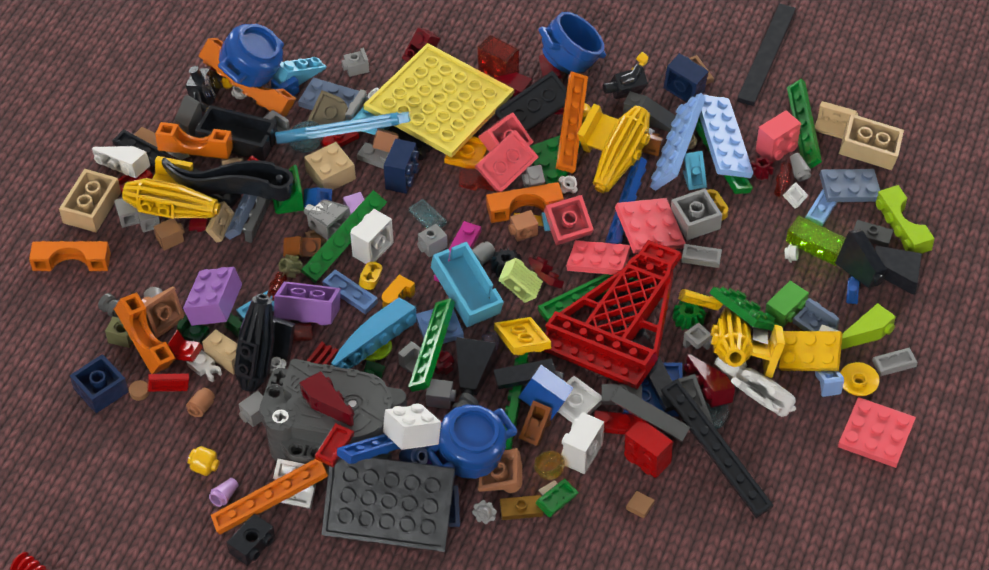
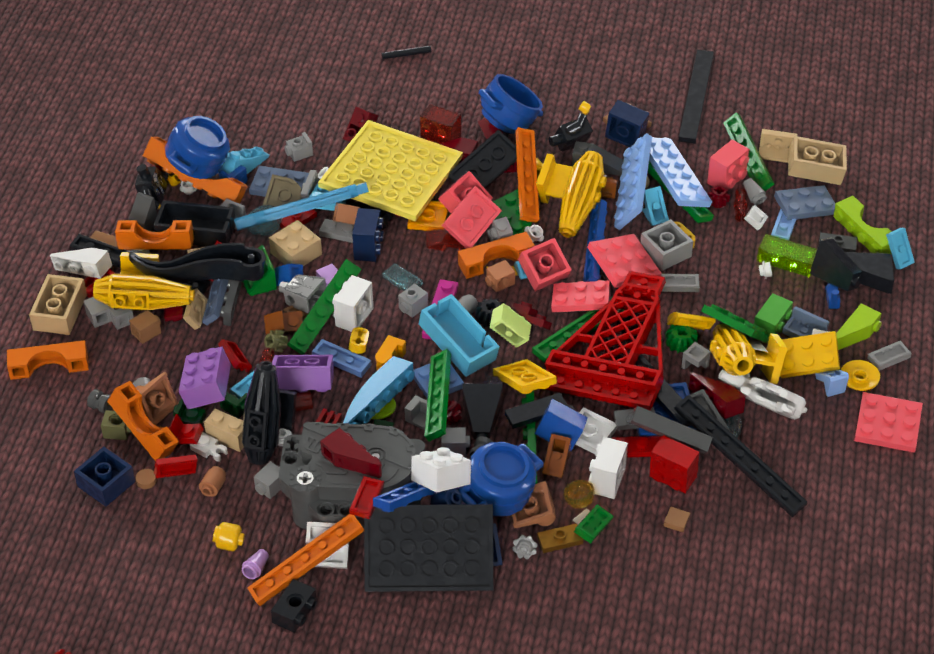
camera: 10 degrees left, 5 degrees down
none -> red tile [218,339,252,372]
none -> medium azure plate [886,228,915,269]

